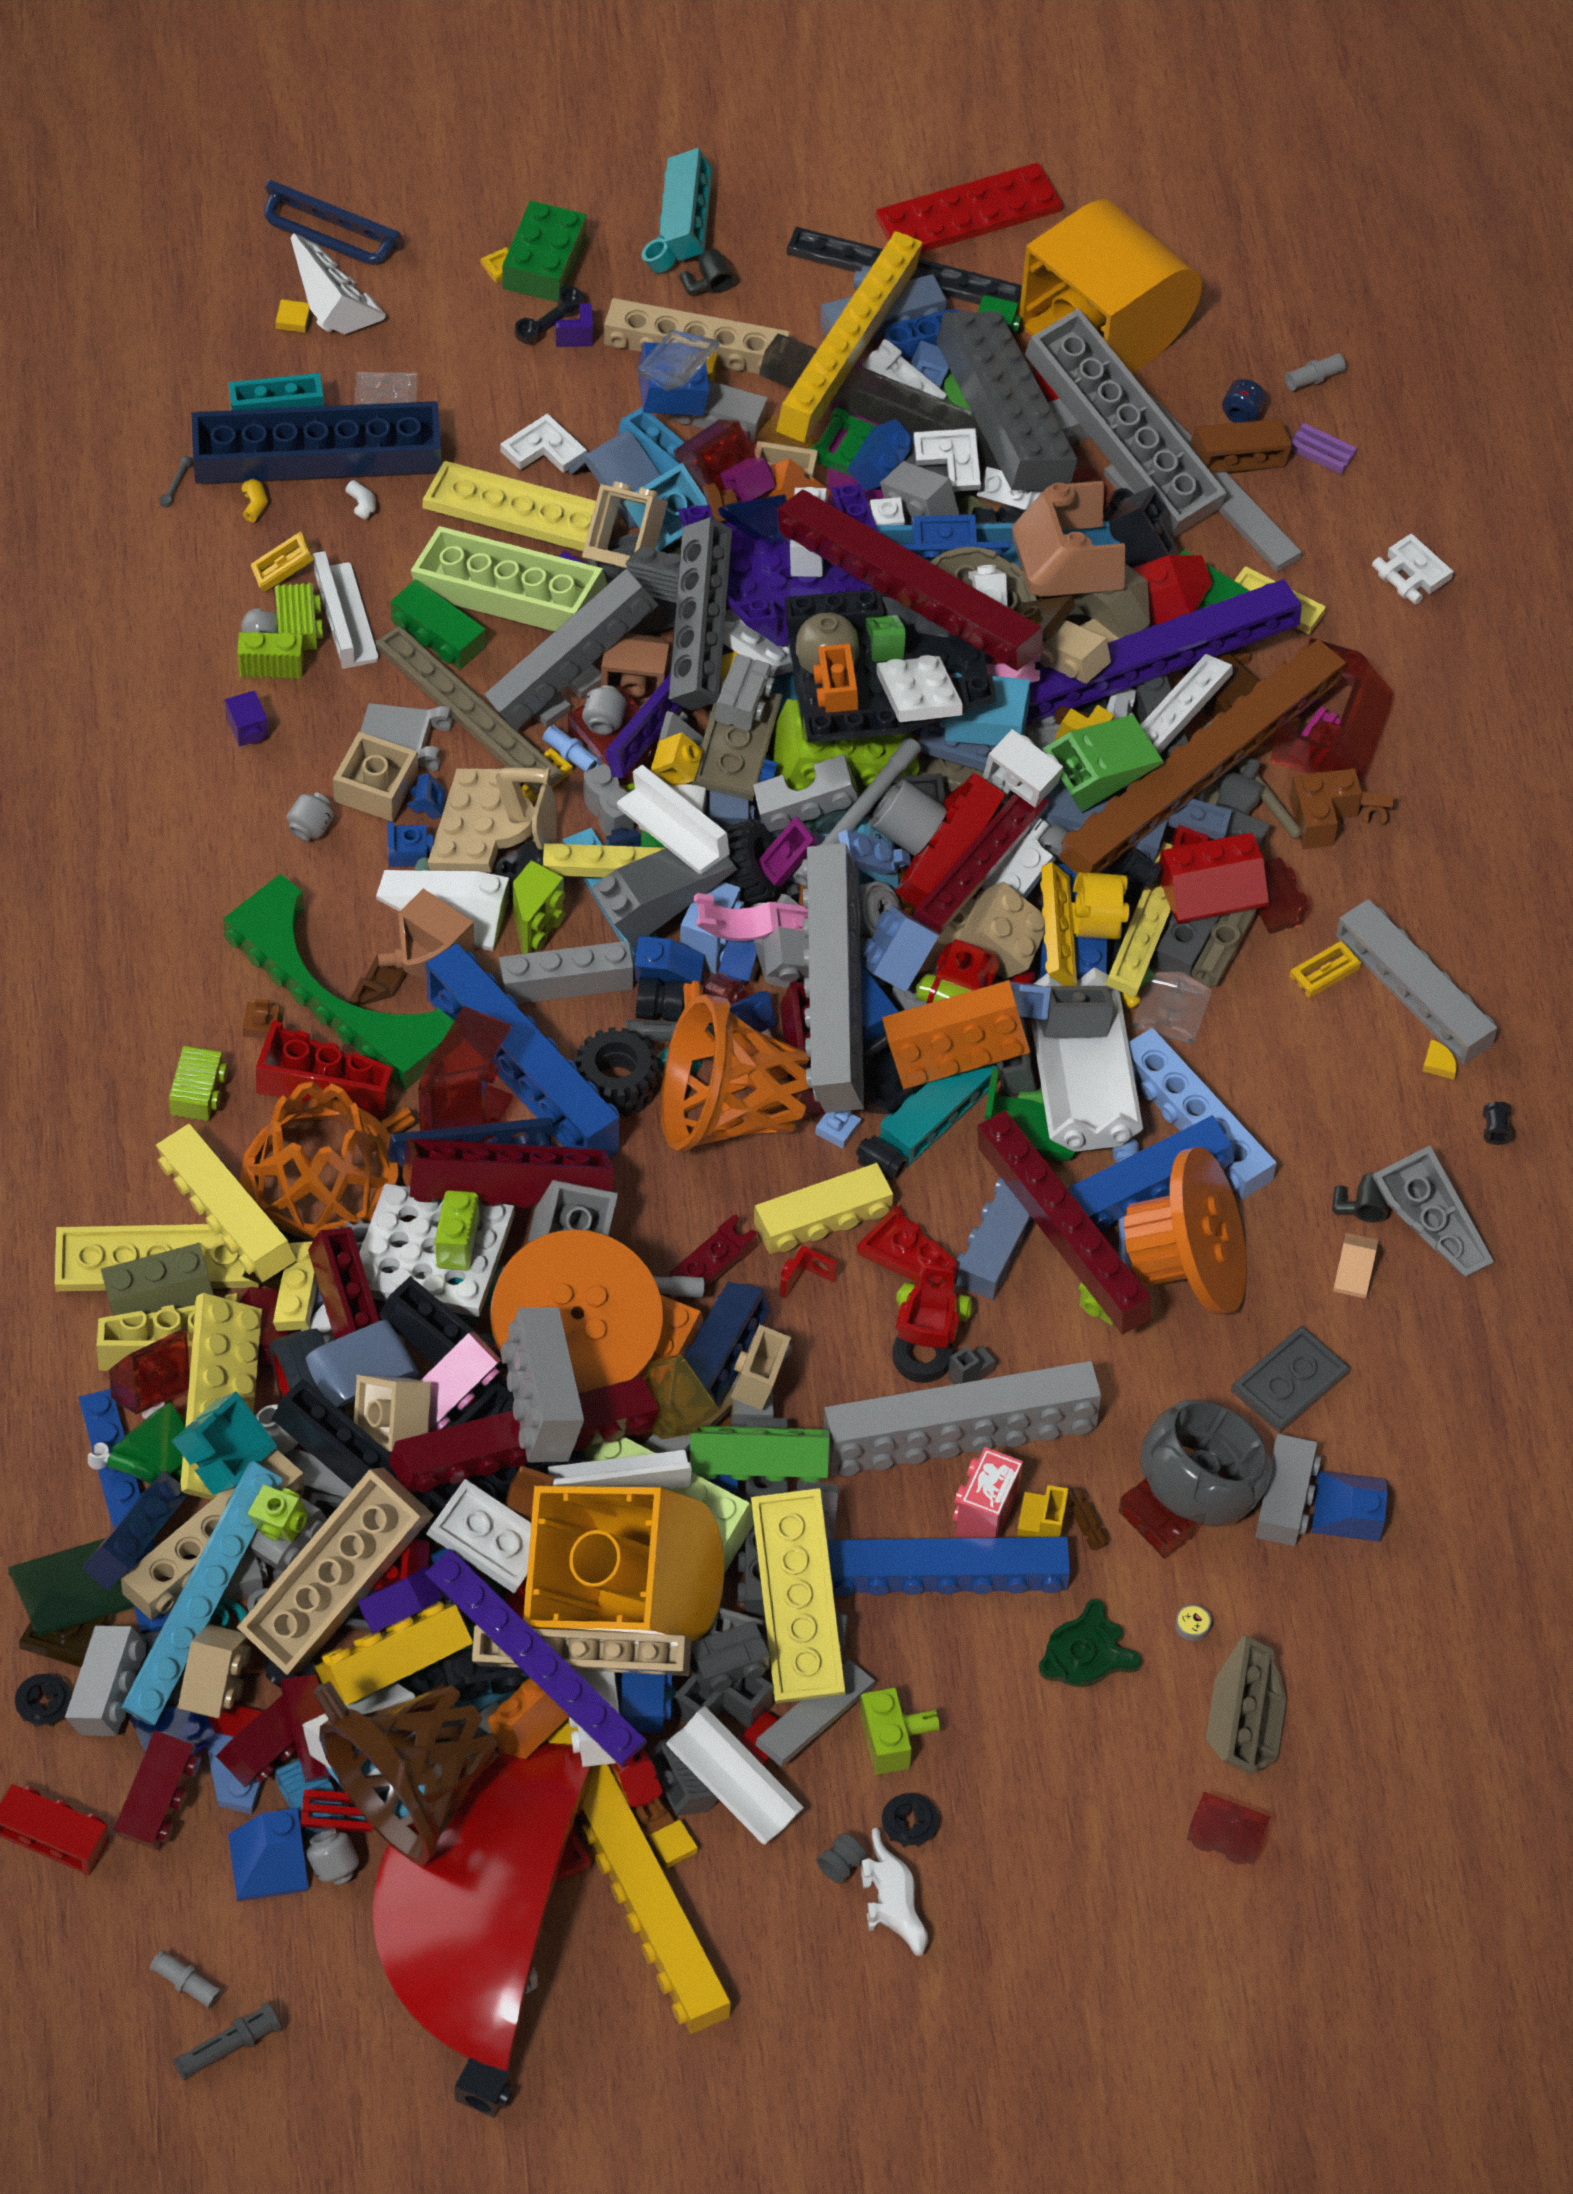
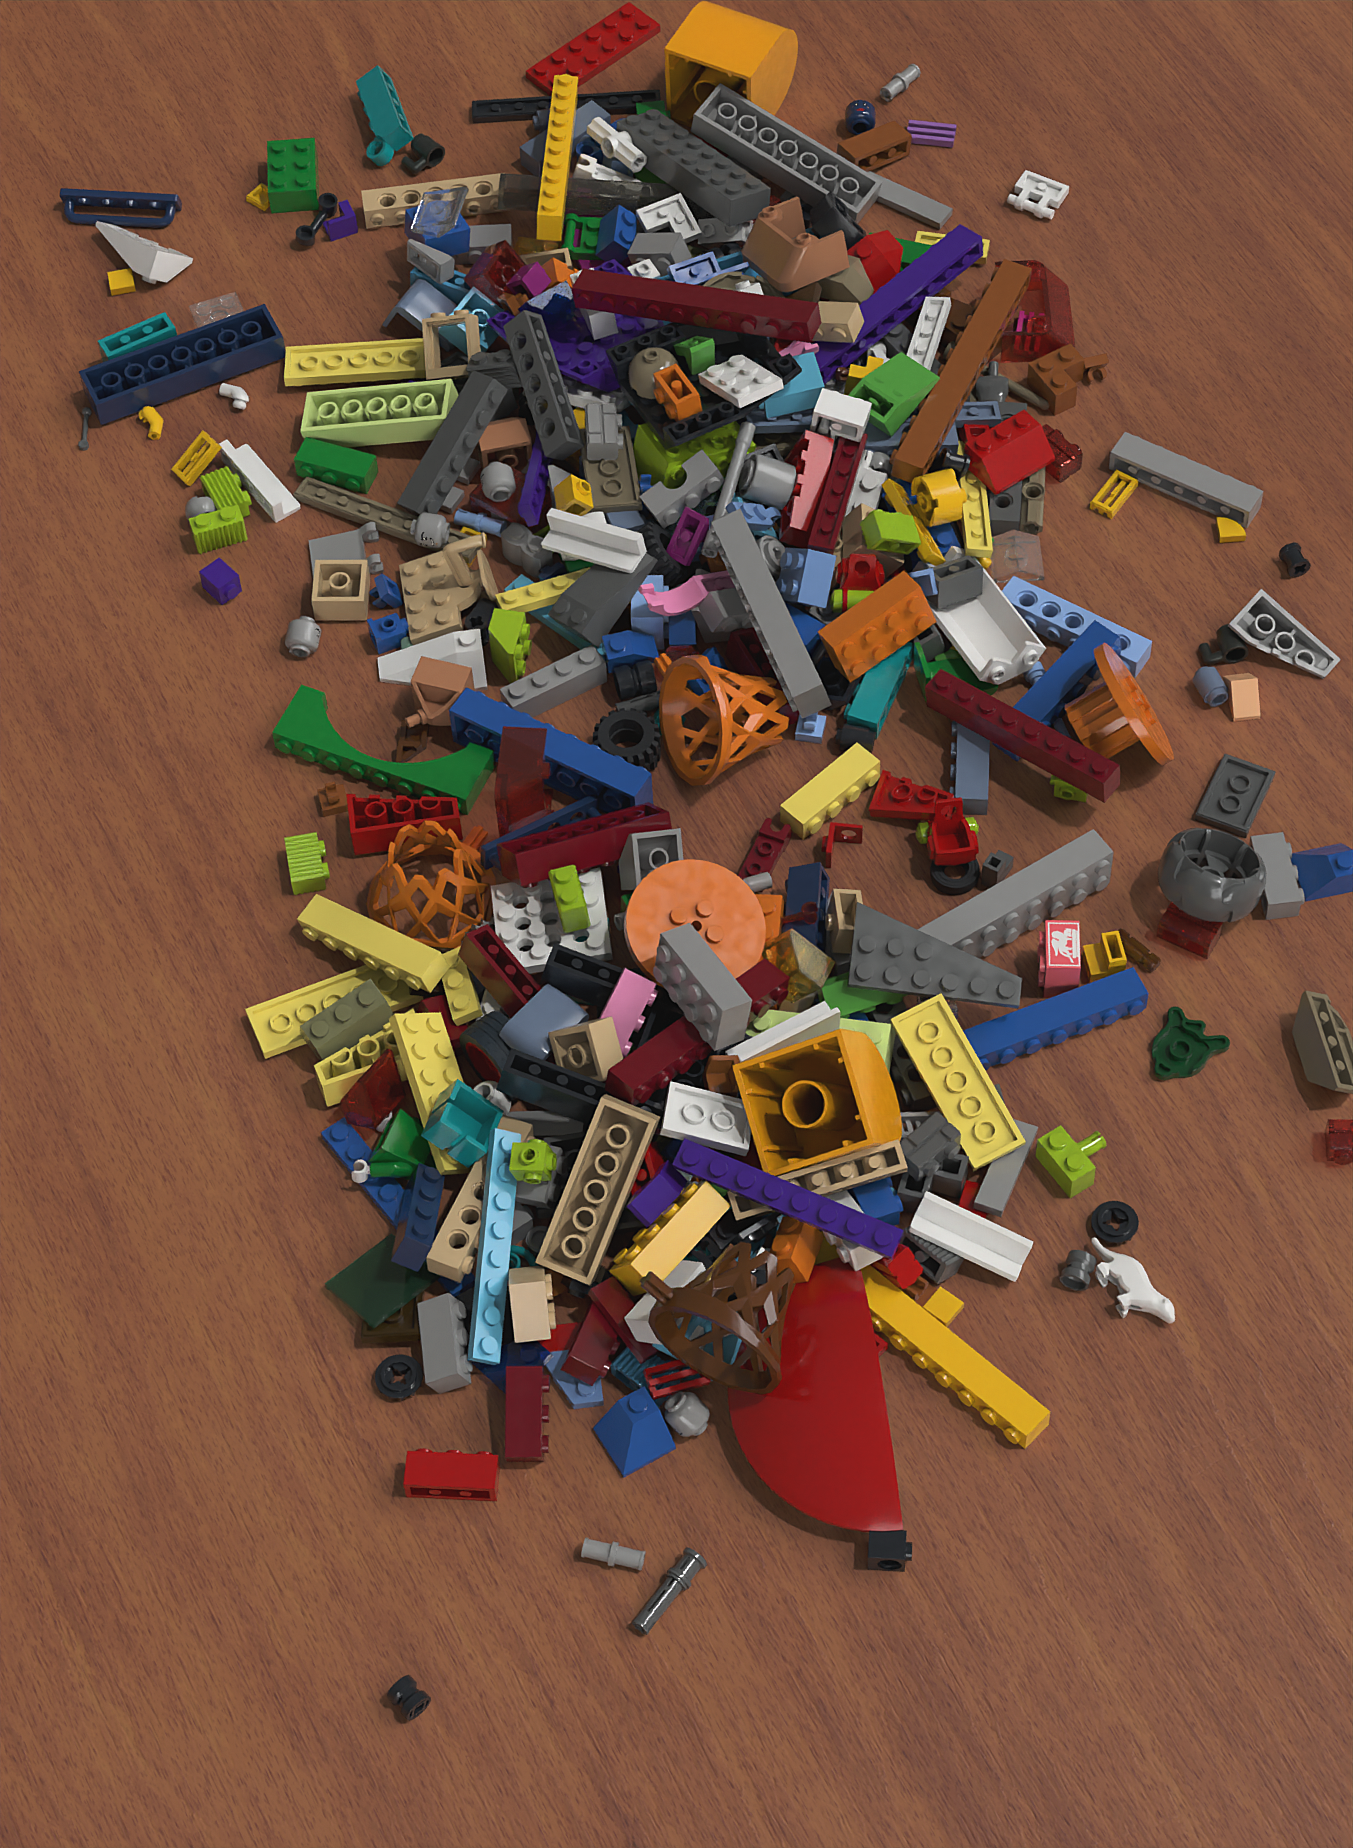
camera: 15 degrees left, 0 degrees up
white plate [500,414,587,473] -> none
tile [1175,1605,1211,1641] -> none
none -> light grey slope [407,239,454,284]
none -> light grey head [410,512,450,548]
none -> white piece [587,117,647,173]
none -> clear red hand [781,902,818,924]
none -> dark grey wing [847,902,1022,1009]
none -> lime brick [860,509,921,555]
none -> sand blue brick [1192,666,1229,707]

